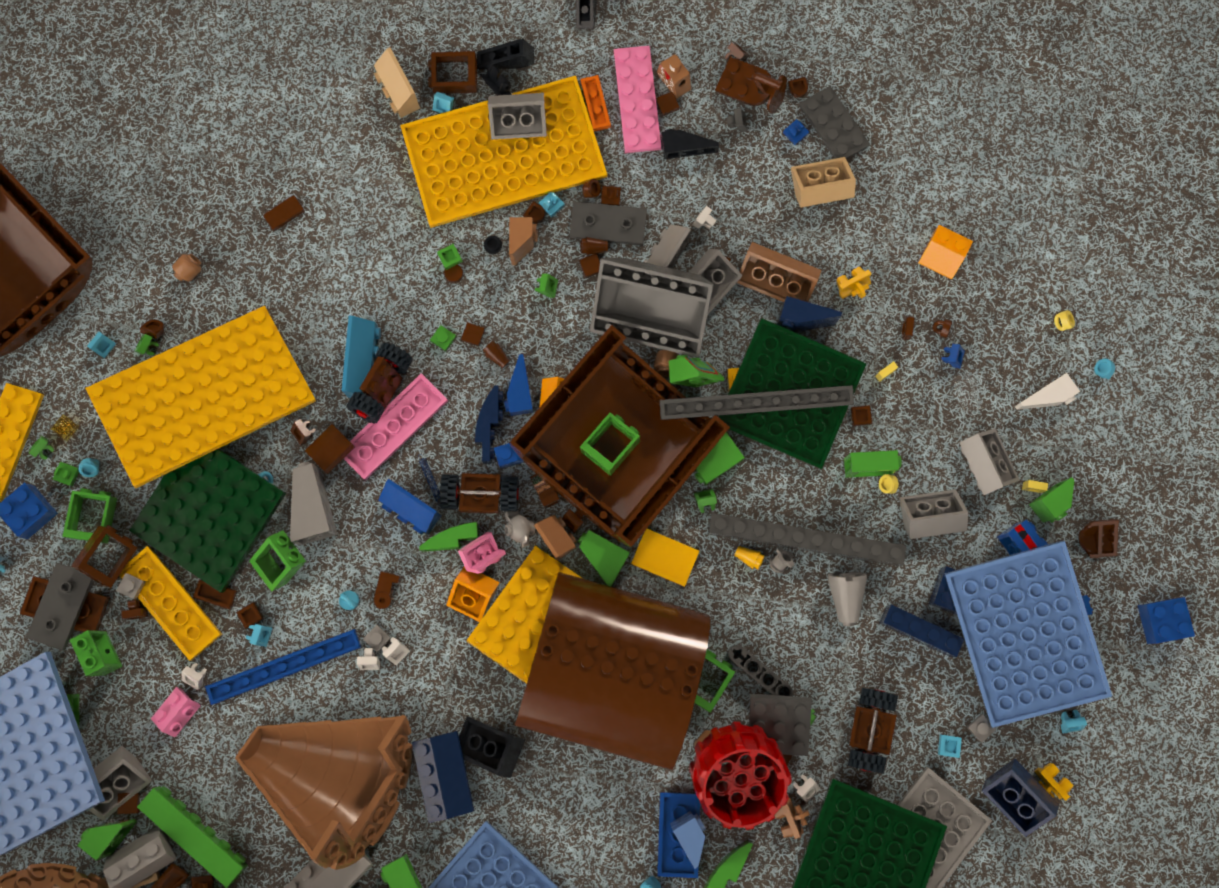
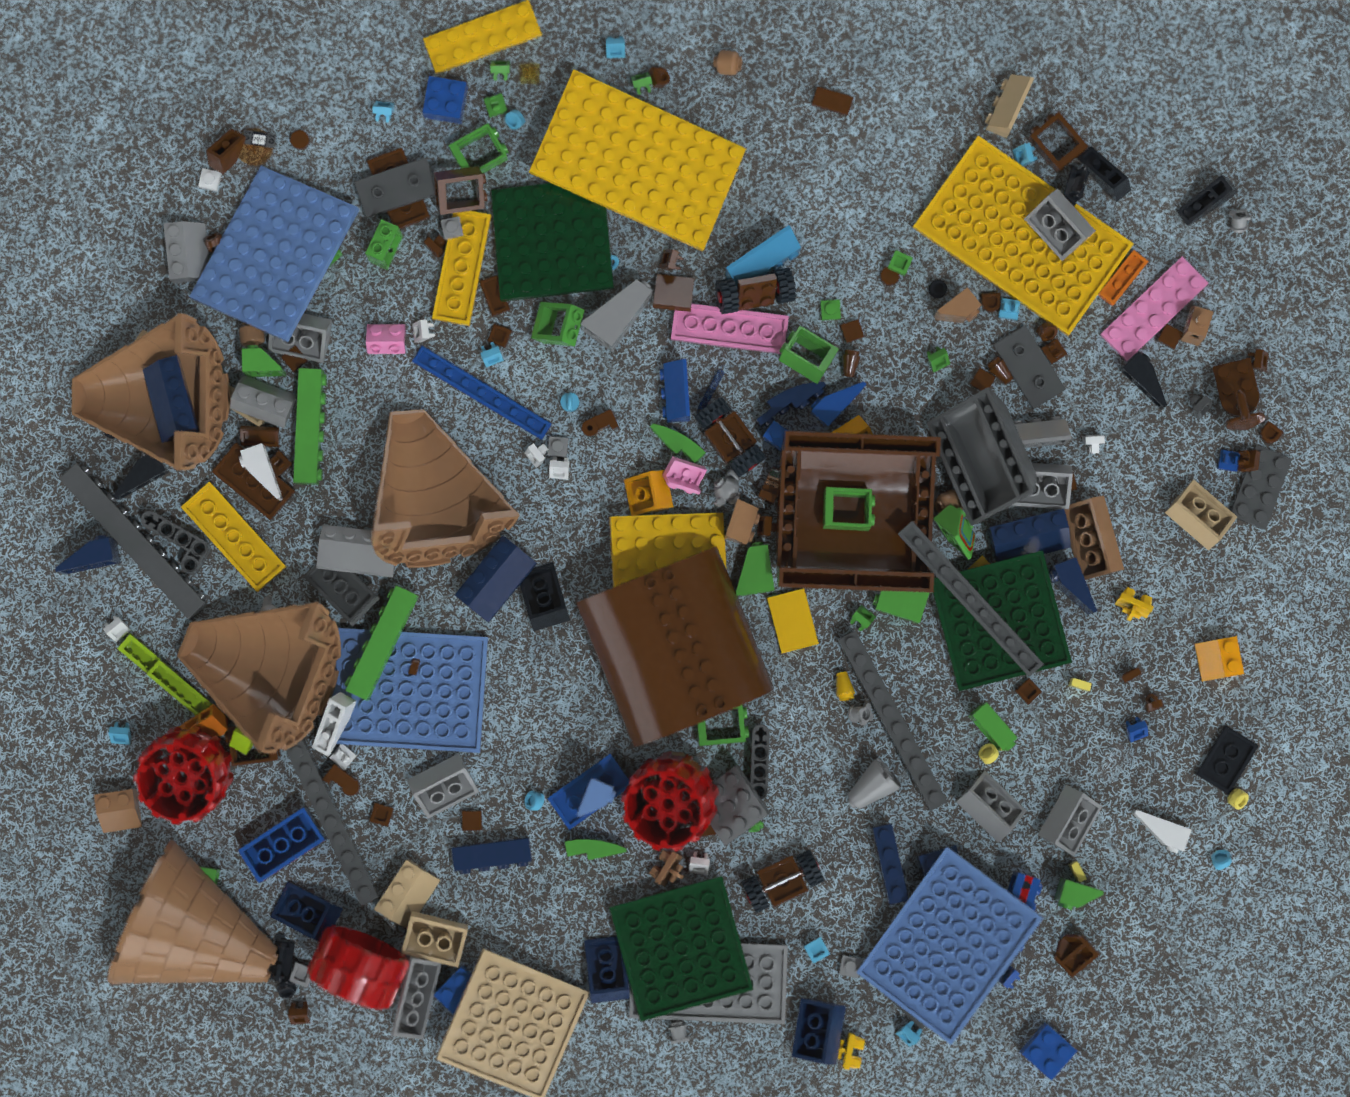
camera: 50 degrees right, 5 degrees up
none -> medium nougat head [238,323,265,348]
none -> bright green window [778,326,839,384]
none -> dark blue slope [987,509,1071,562]
none -> black tile [1195,725,1259,795]
none -> reddish brown tile [1238,450,1260,472]

